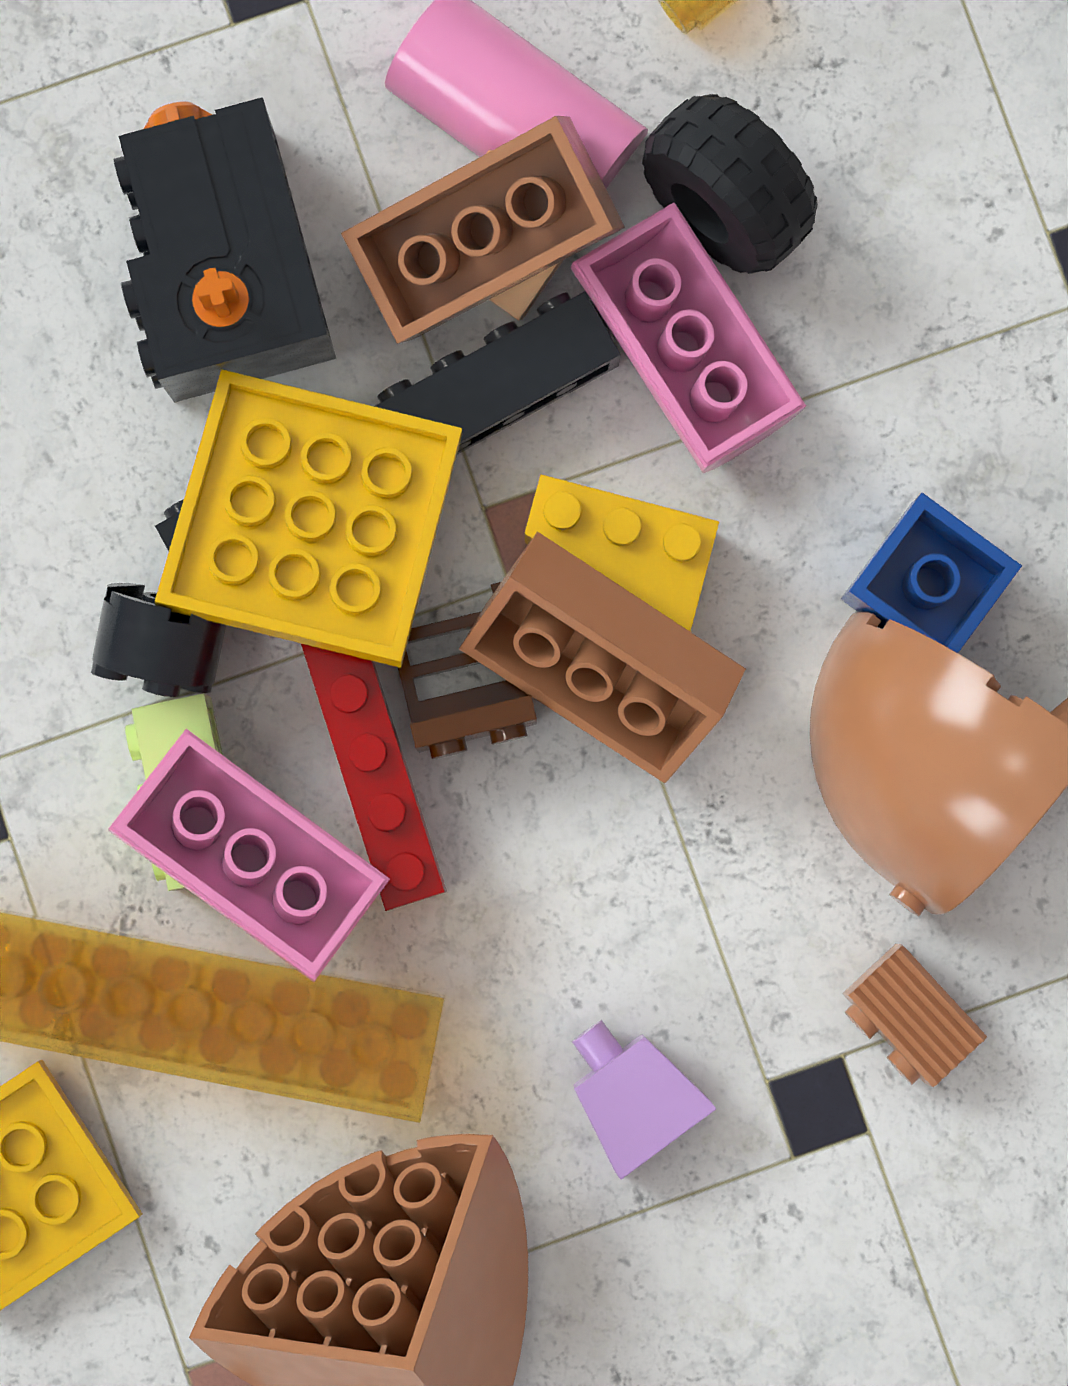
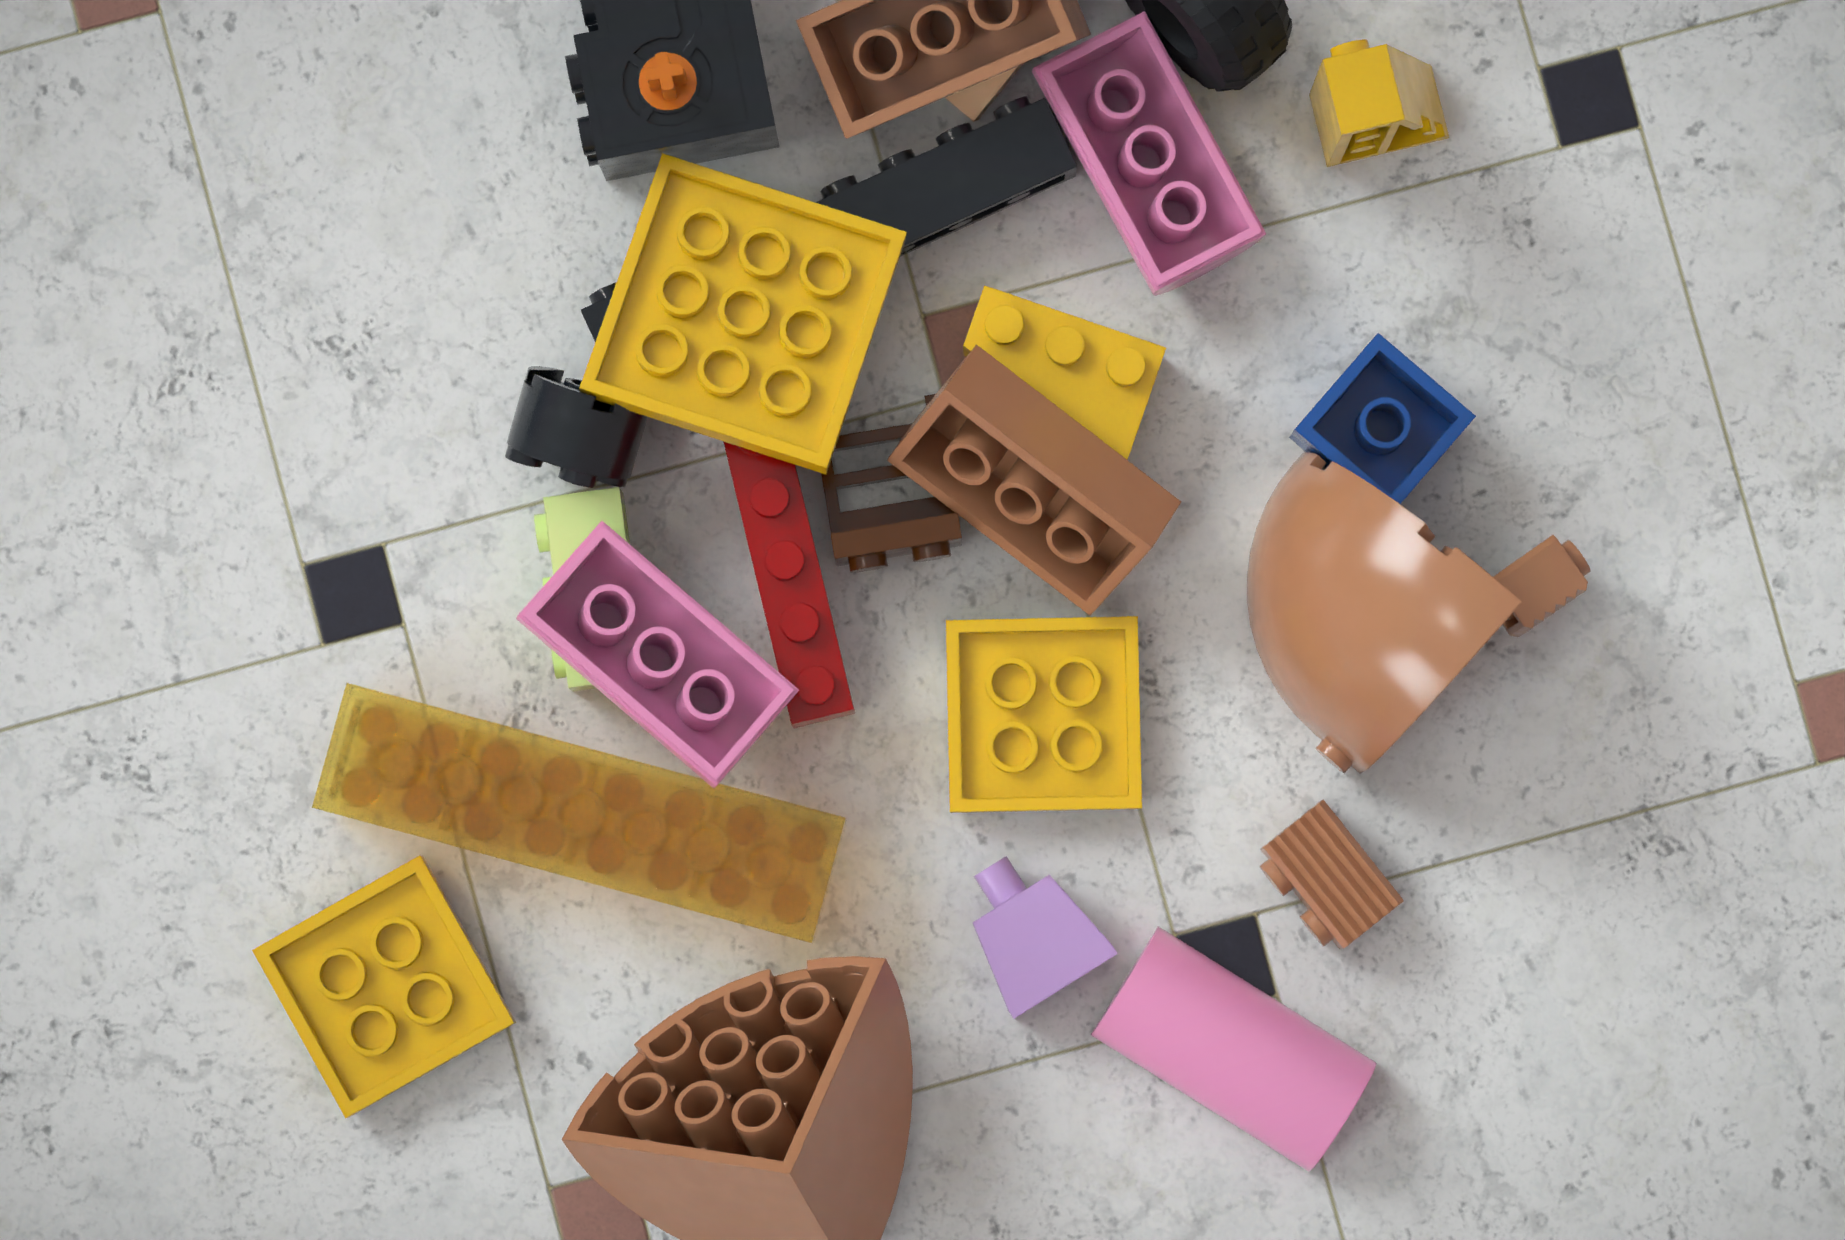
camera: 10 degrees right, 0 degrees up
none -> yellow plate [946,616,1142,813]
none -> bright pink brick [1091,926,1377,1172]
none -> yellow wedge [1309,39,1449,167]

